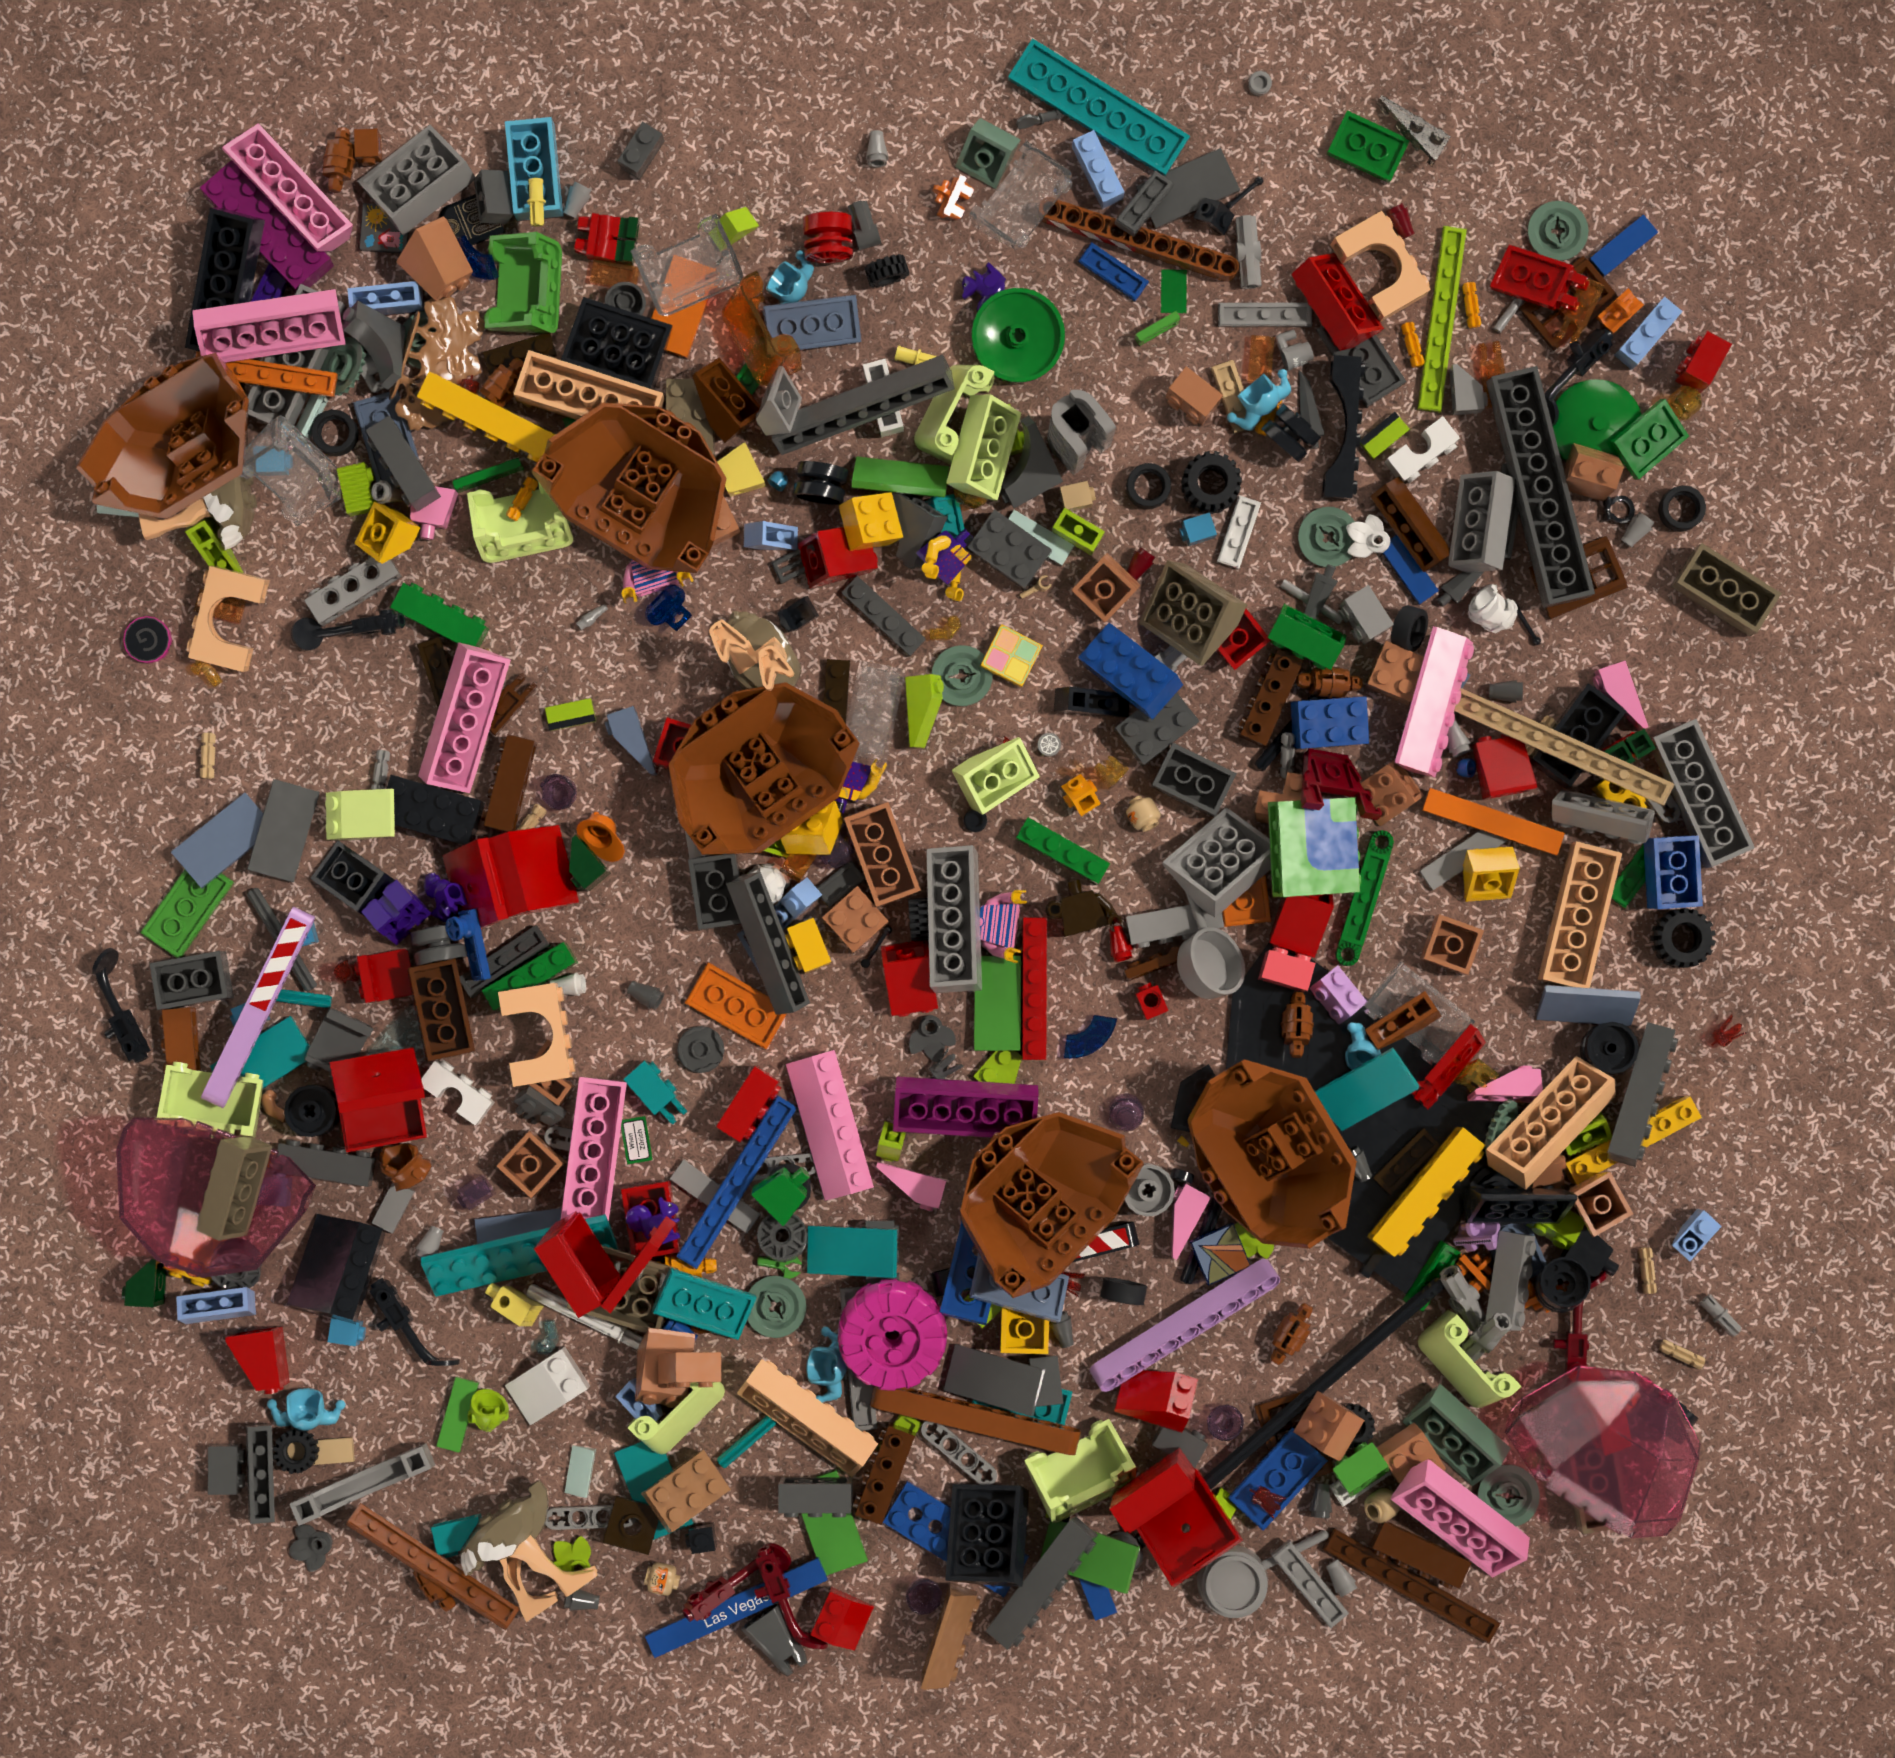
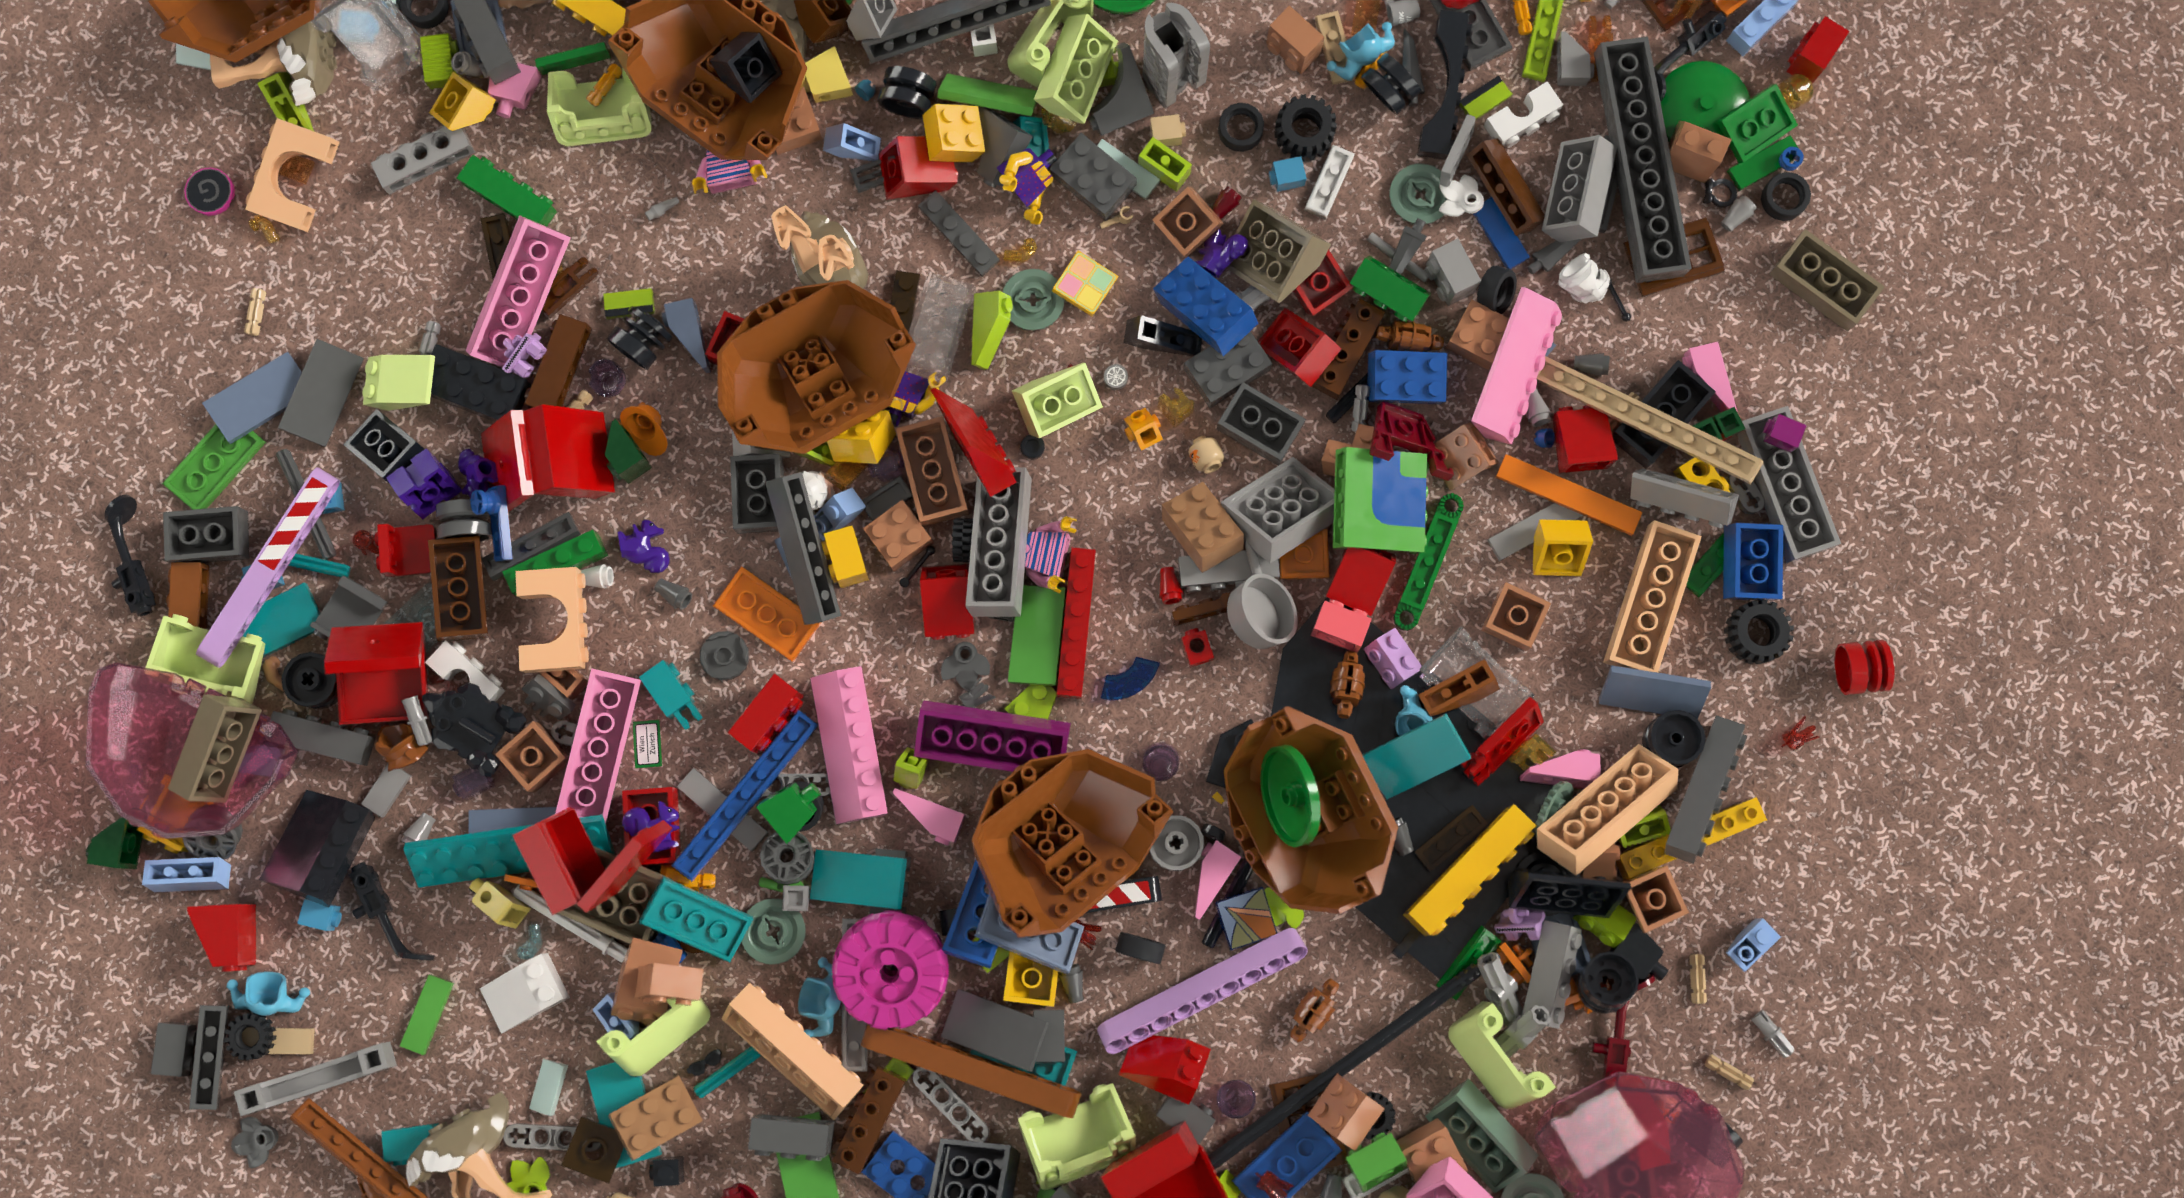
camera: 10 degrees right, 5 degrees down
black piece [291,610,405,651] -> none
lime helmet [468,1389,509,1432] -> none
clear blue bracket [645,585,692,631] -> none
black bracket [777,596,819,632] -> none
green brick [1016,817,1110,885] -> none
dark brown torso [1046,879,1124,937] -> none
none -> light grey axle [401,695,432,746]
none -> black shield [422,683,527,777]
none -> lavender hips [502,333,547,378]
none -> orange piece [504,874,538,891]
none -> black wheel [606,306,673,370]
none -> dark purple animal [617,520,670,573]
none -> black piece [686,1049,722,1076]
none -> black slope [710,32,782,103]
none -> light grey tile [782,885,809,911]
none -> red slope [931,388,1017,497]
none -> medium nougat brick [1162,482,1244,573]
none -> dark purple animal [1195,229,1248,278]
none -> red slope [1258,308,1341,387]
none -> green dish [1260,745,1320,847]
none -> light grey tile [1440,114,1476,187]
none -> green tile [1727,135,1798,192]
none -> magenta brick [1763,414,1807,453]
none -> blue bush [1779,147,1804,171]
none -> red wheel [1834,639,1895,695]

